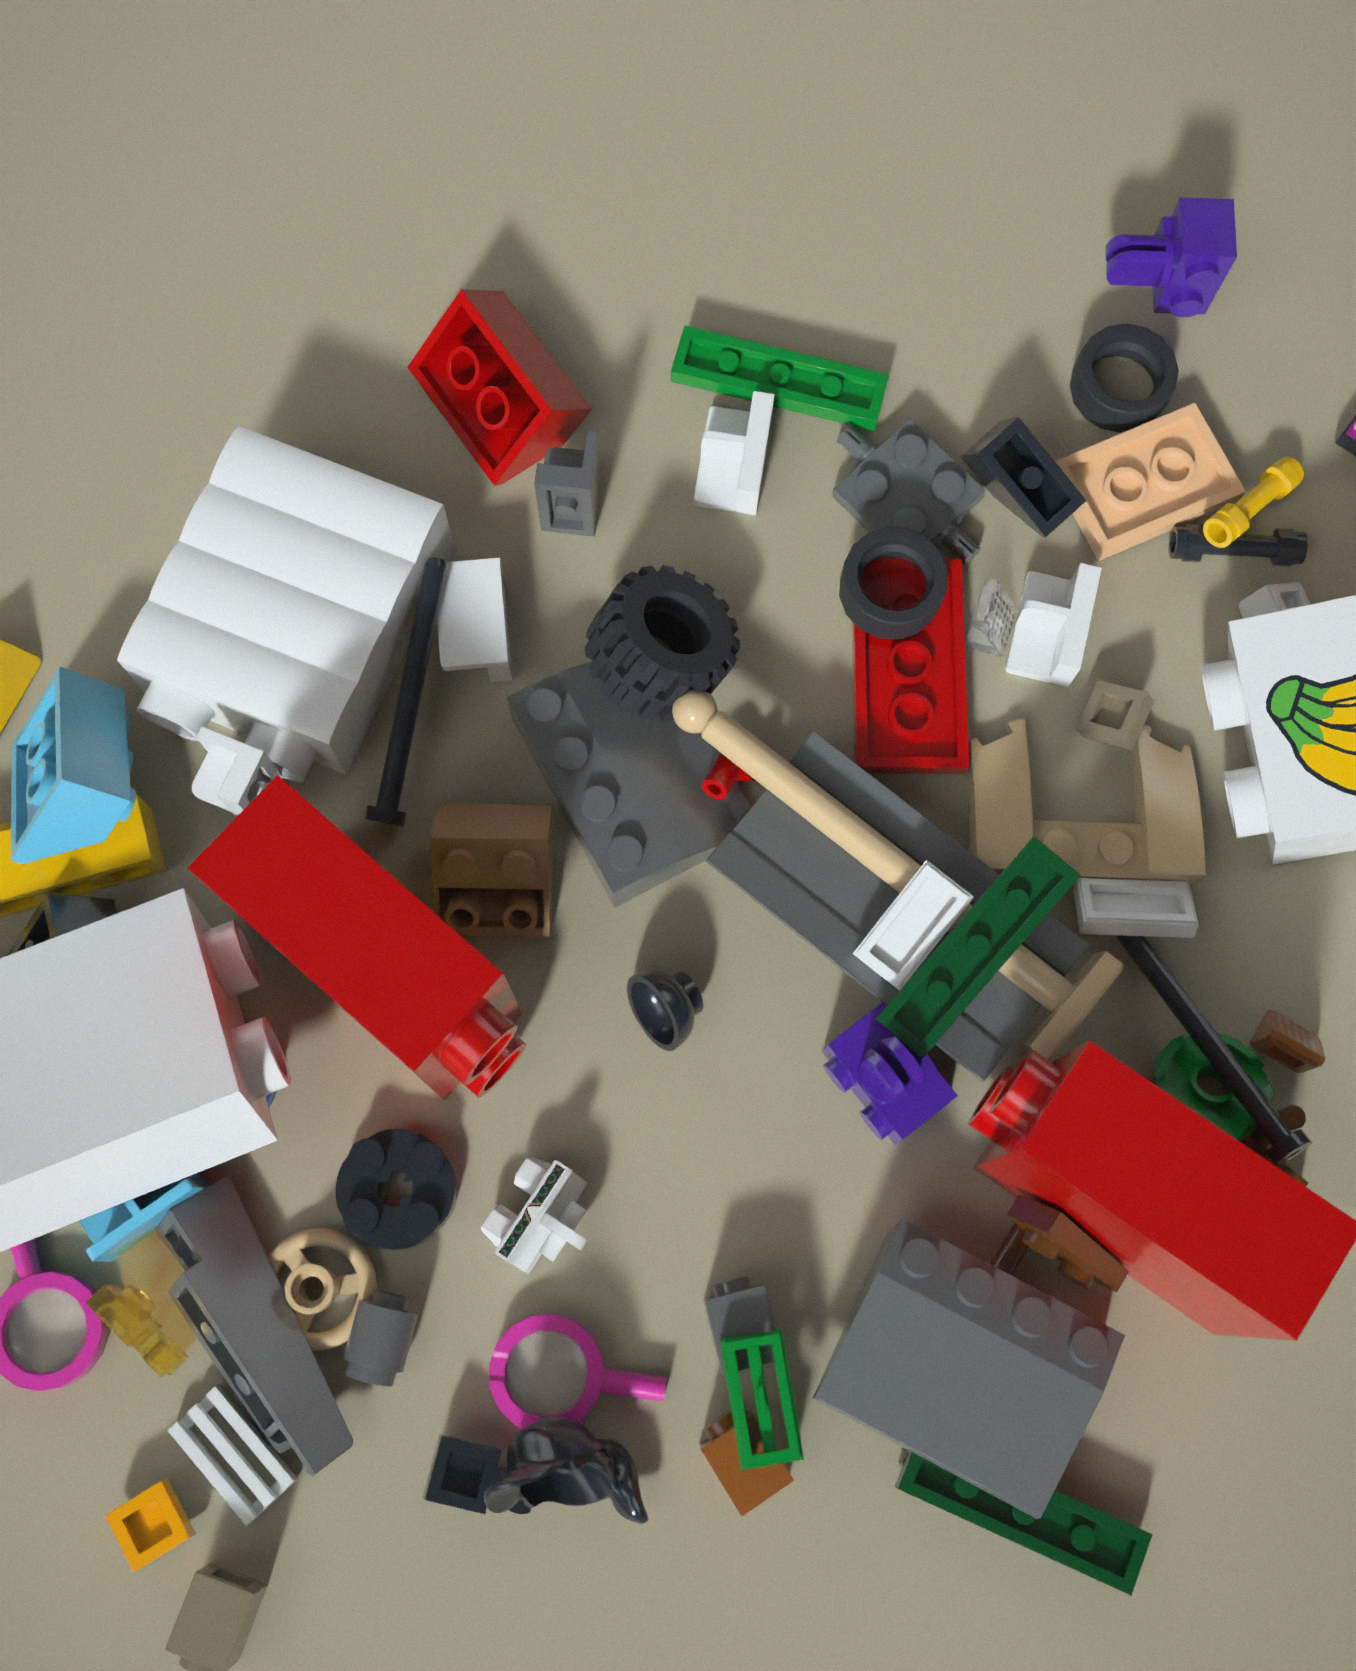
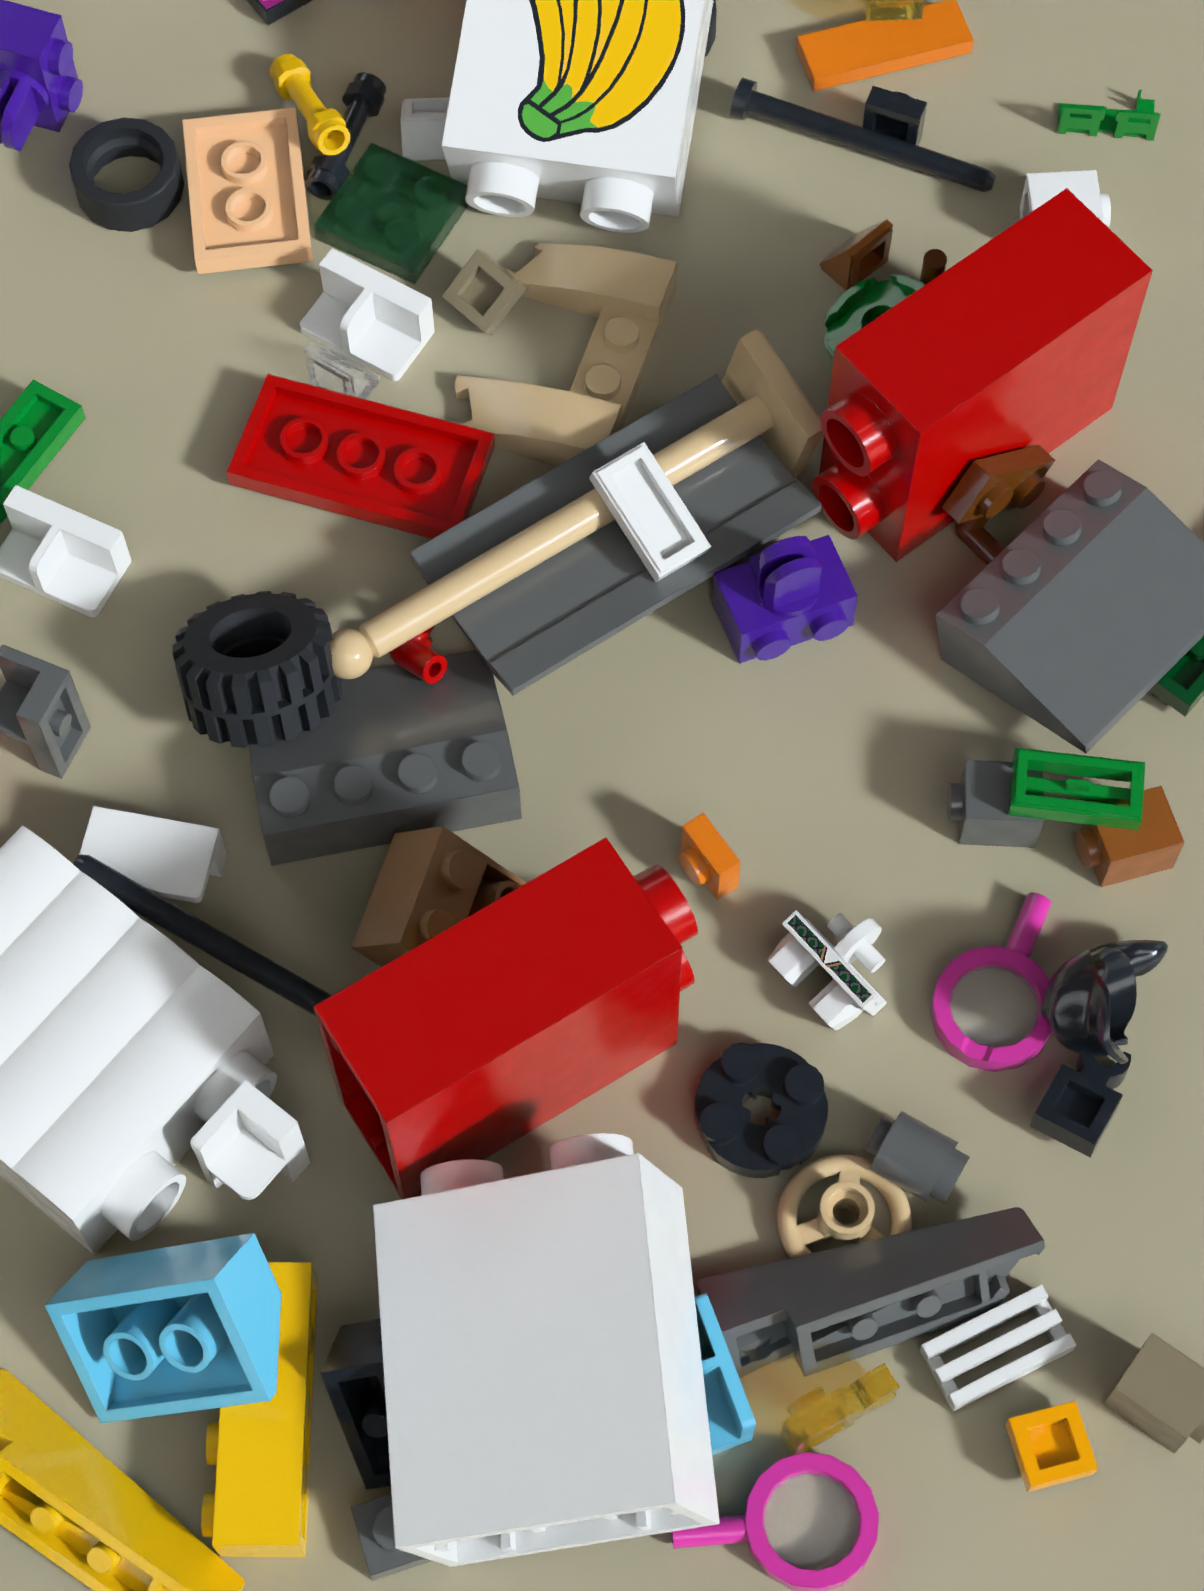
camera: 70 degrees left, 10 degrees down
black piece [627,970,704,1051] -> none
dark grey plate [832,418,986,565] -> none
black tyre [839,526,948,640] -> none
dark green plate [876,836,1081,1059] -> none
black slope [961,417,1087,538] -> none
white tile [1073,878,1199,938] -> none
black bar [1116,935,1312,1166] -> none
none -> clear green plate [313,143,469,284]
none -> orange plate [678,812,741,900]

